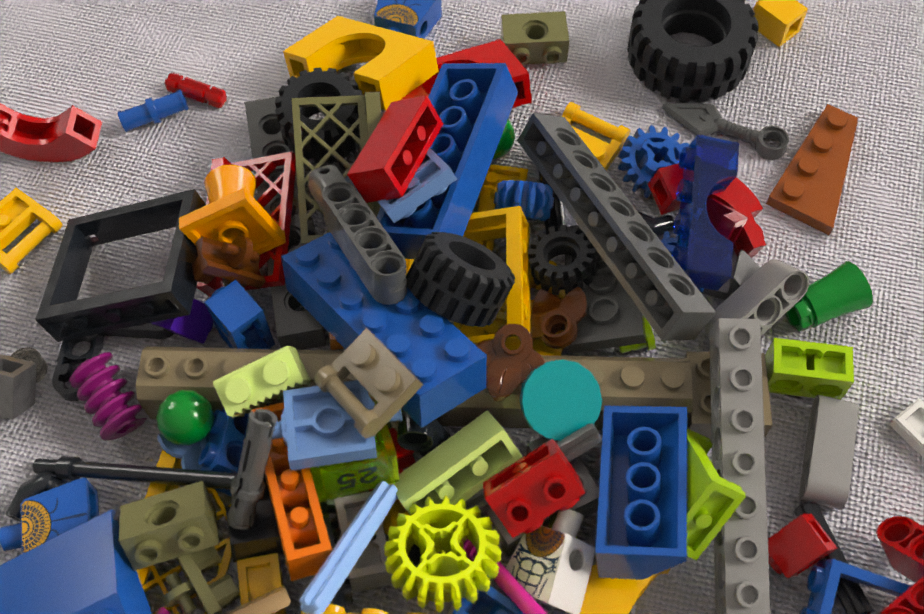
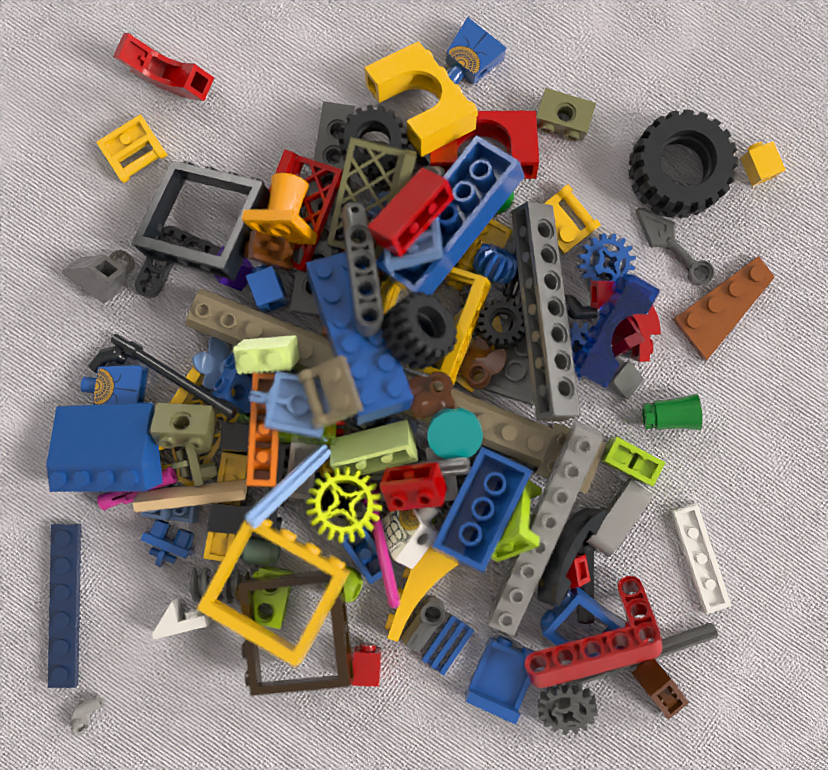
camera: 20 degrees right, 25 degrees up
magenta piece [70,352,147,441] -> none
blue pin [118,89,189,132] -> none
green piece [156,390,214,446] -> none
red axle [164,73,227,108] -> none
dark grey pin [227,409,278,530] -> none
light grey beam [705,259,809,337] -> none
none -> black slope [537,507,608,607]

